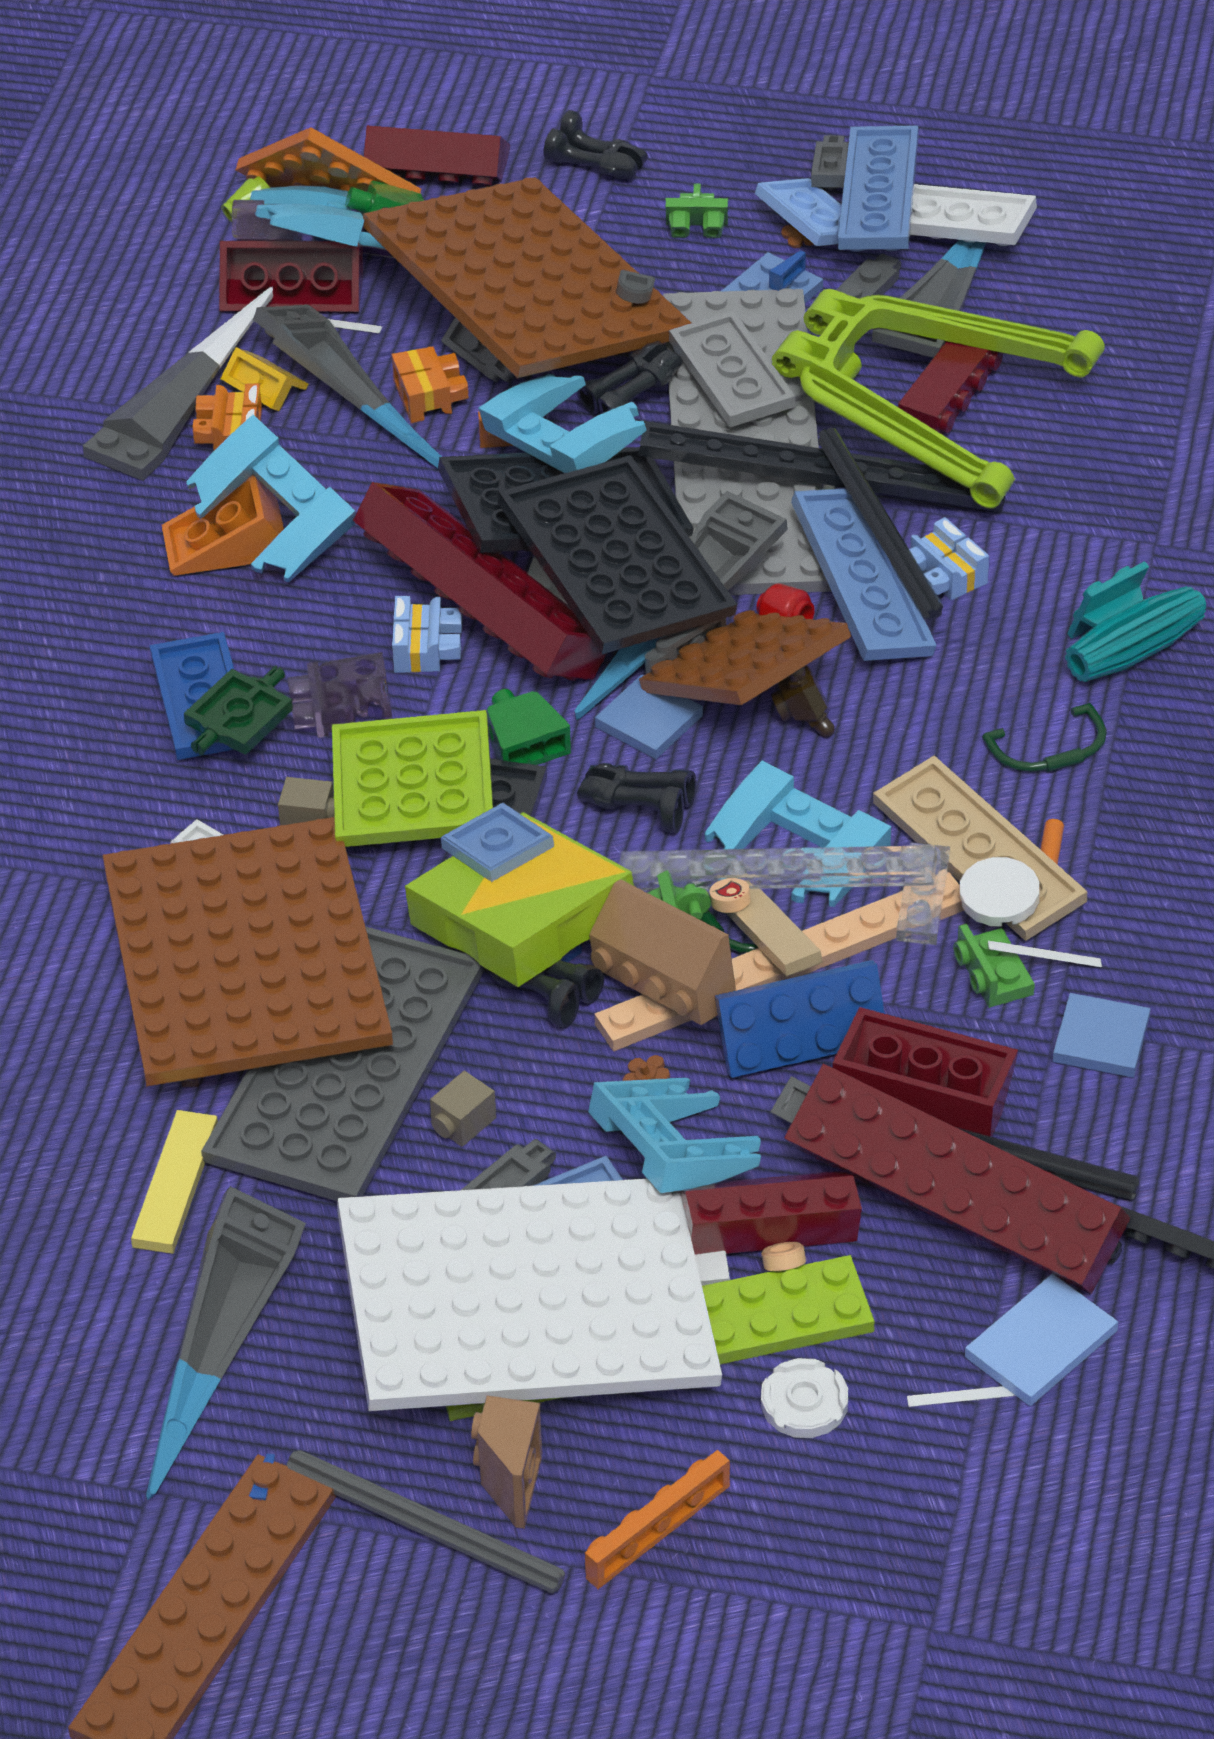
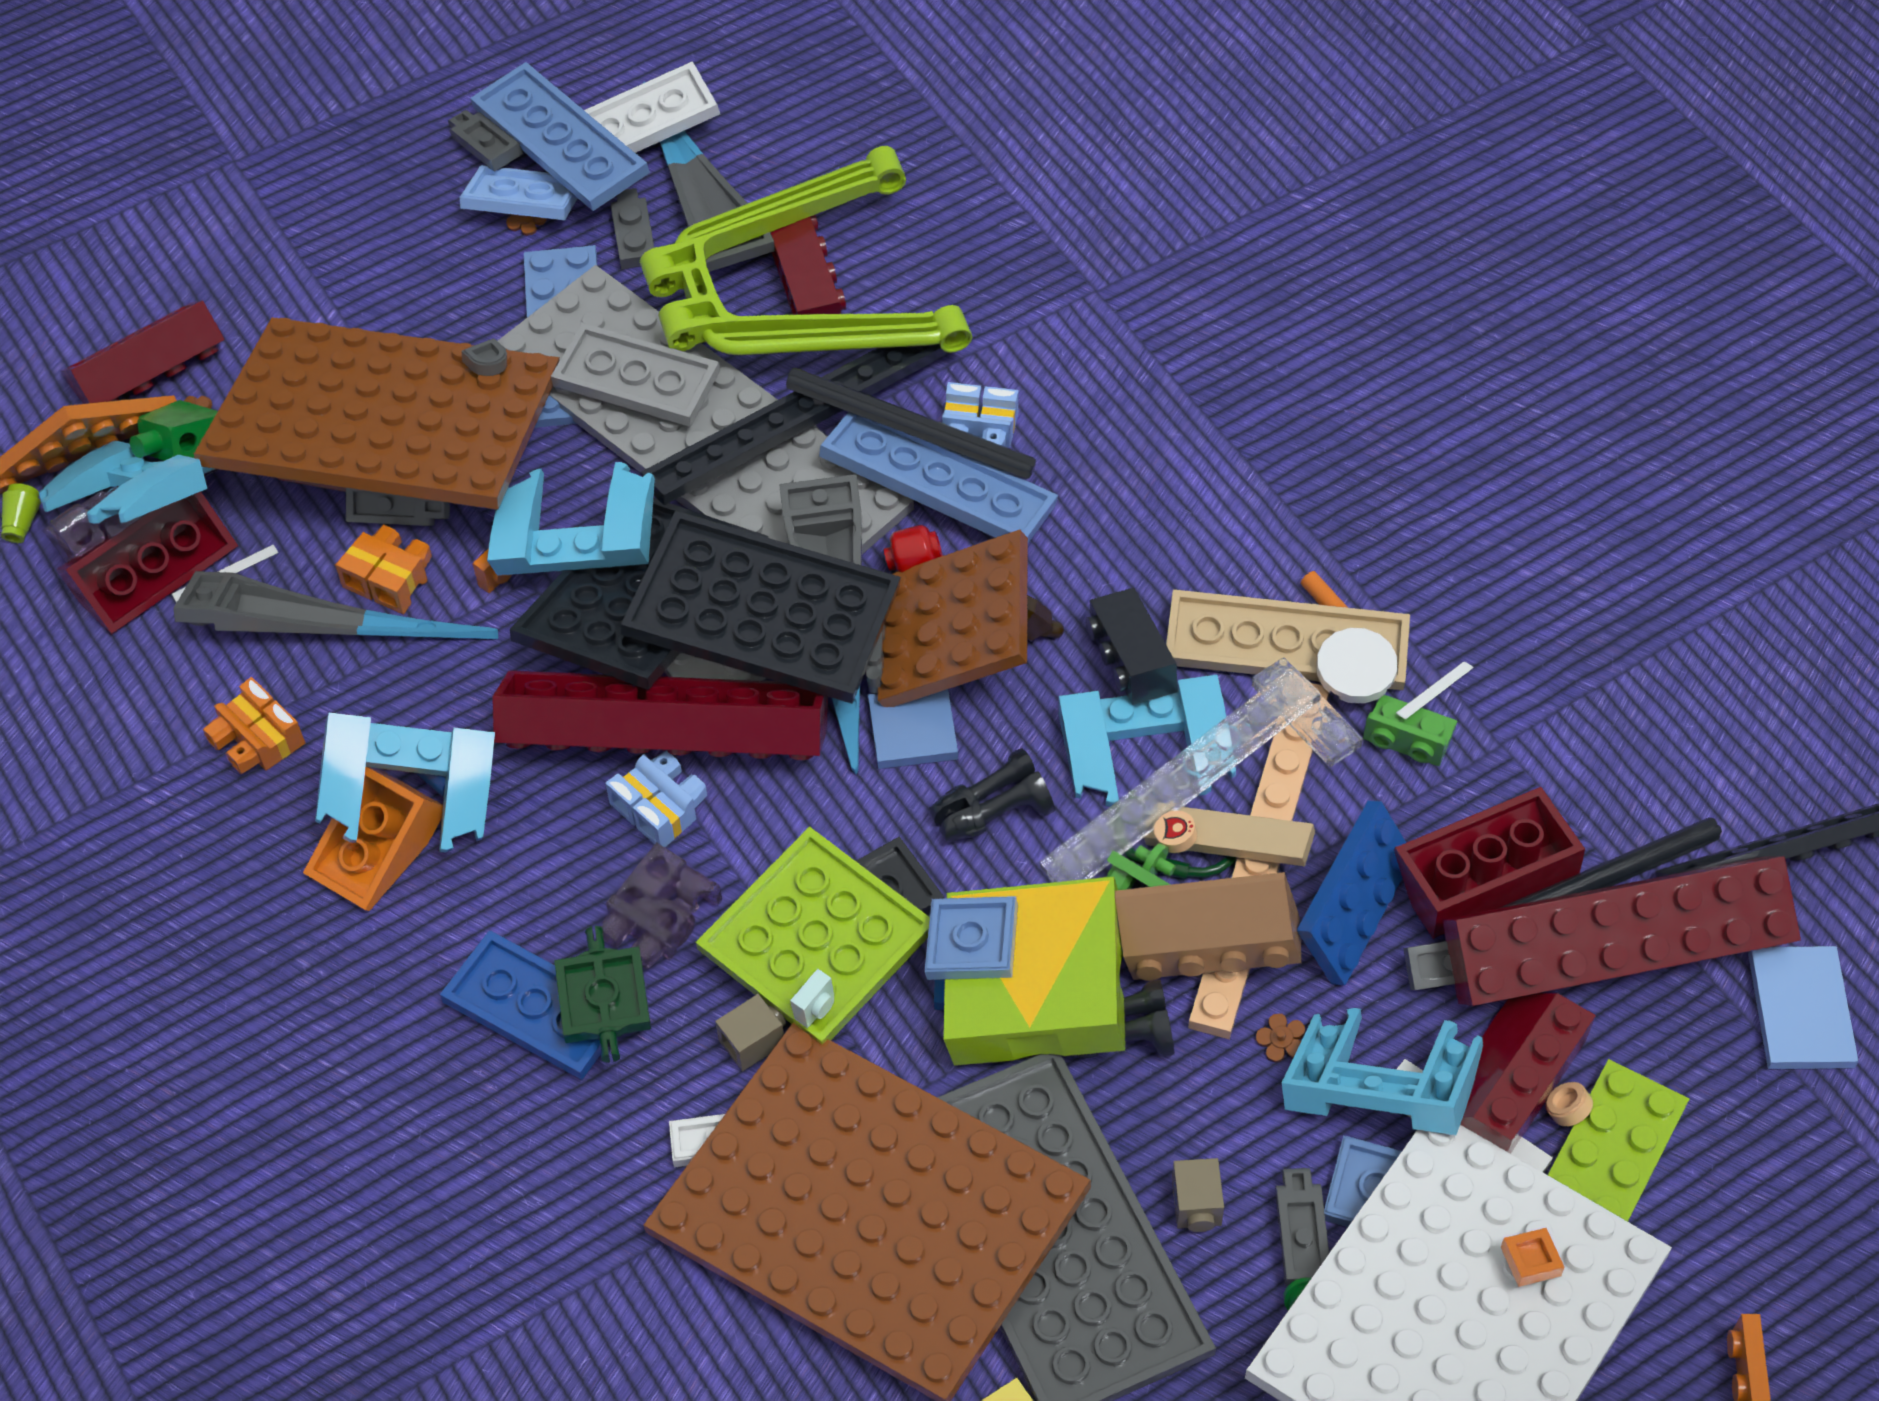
camera: 45 degrees left, 10 degrees up
dark grey plate [83,287,273,481] -> none
yellow panel [220,347,309,411] -> none
green torso [486,689,571,765] -> none
black piece [543,110,648,180] -> none
black piece [577,340,683,415] -> none
bright green hips [665,183,728,238] -> none
white tile [761,1358,848,1438] -> none
blue piece [769,250,806,291] -> none
white sticker [907,1386,1016,1407] -> none
dark green piece [982,703,1107,773] -> none
medium blue tile [1053,993,1151,1078] -> none
teal plate [1065,561,1206,682] -> none
none -> light aqua plate [790,969,835,1028]
none -> black brick [1086,587,1178,705]
none -> orange plate [1501,1228,1565,1287]

